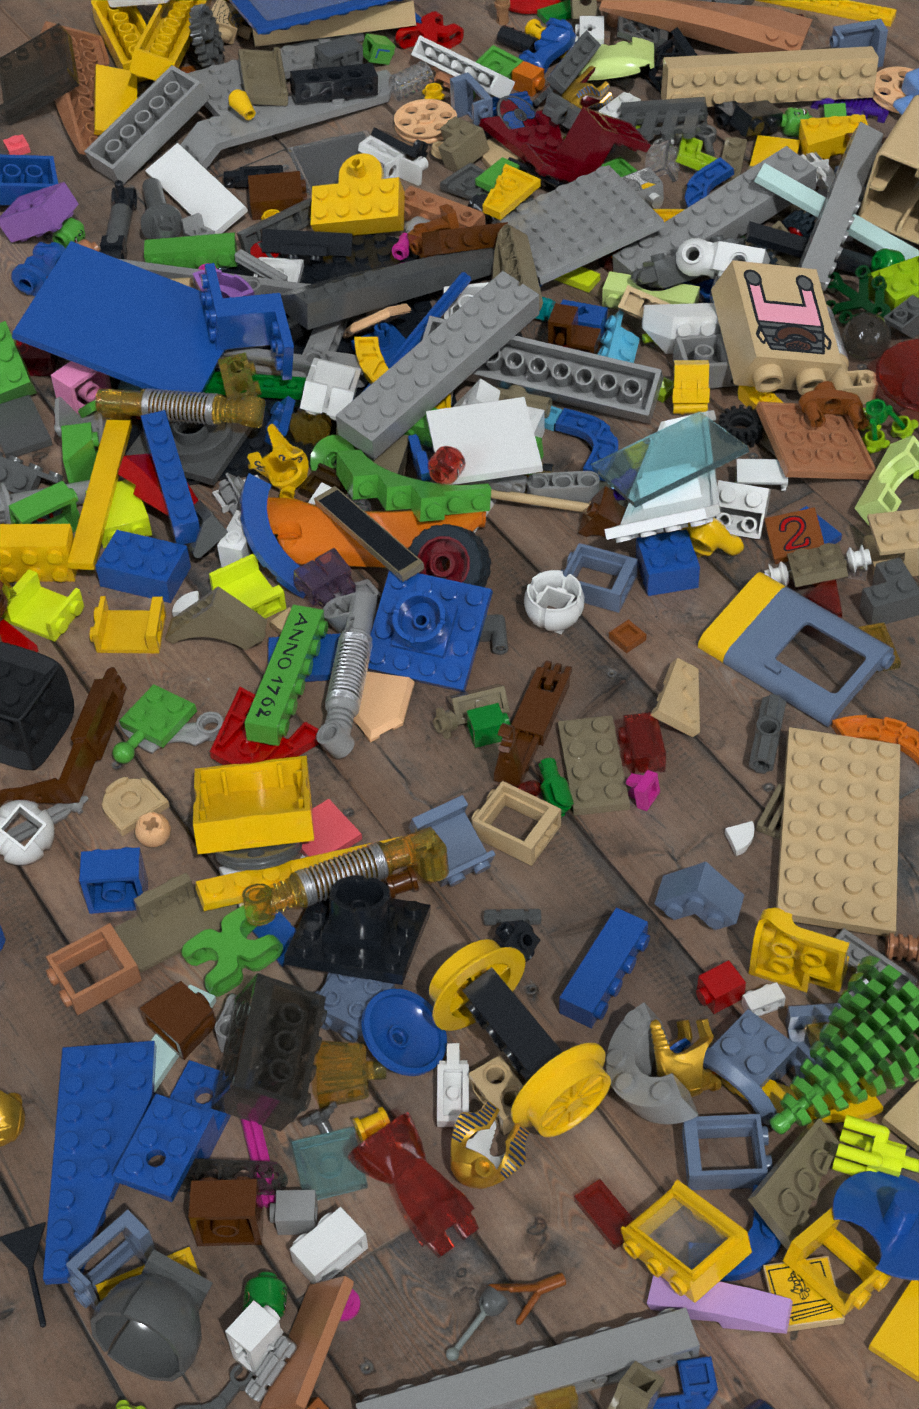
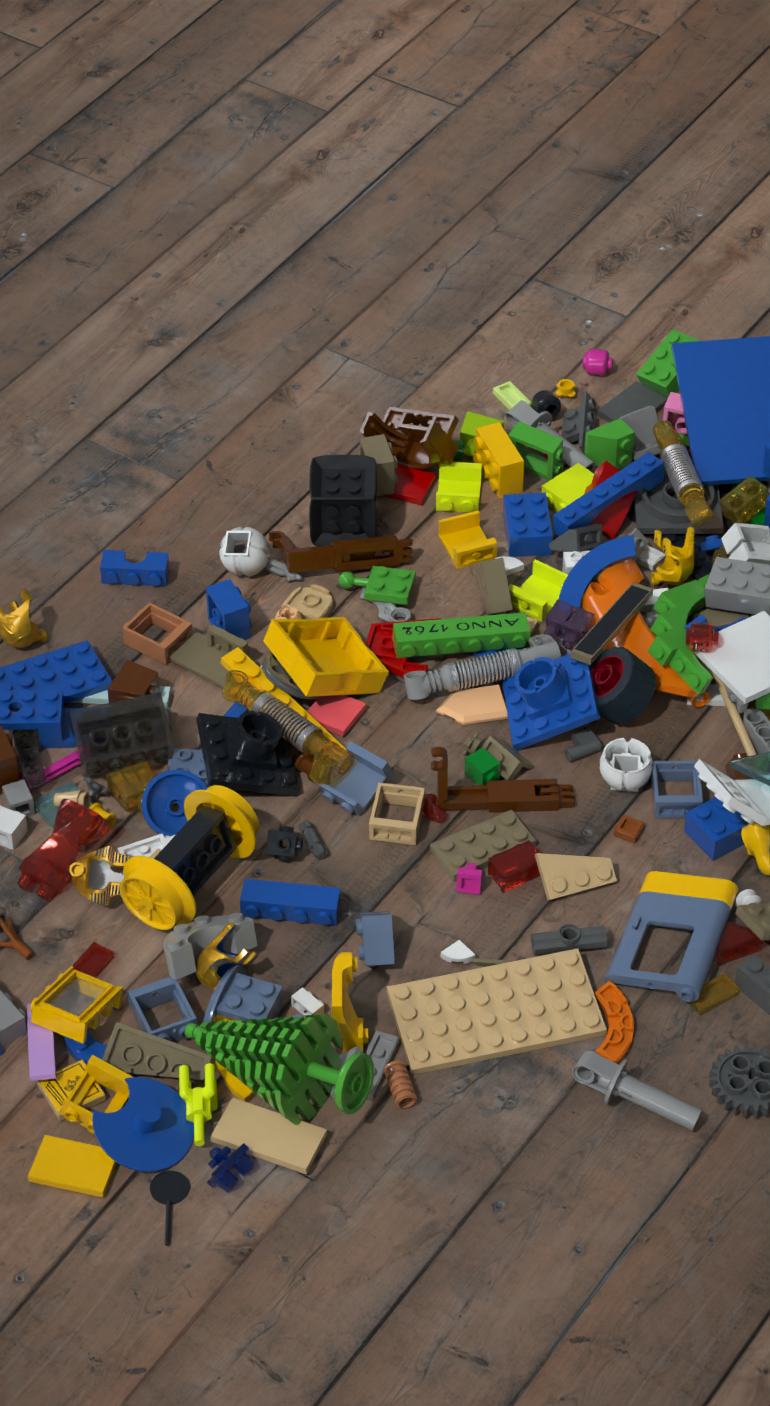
camera: 65 degrees right, 5 degrees down
yellow tile [67,420,132,570] -> none
bright green piece [182,904,283,997] -> none
green arm [538,758,574,818] -> none
red brick [696,960,746,1015] -> none
none -> tan cone [54,790,91,813]

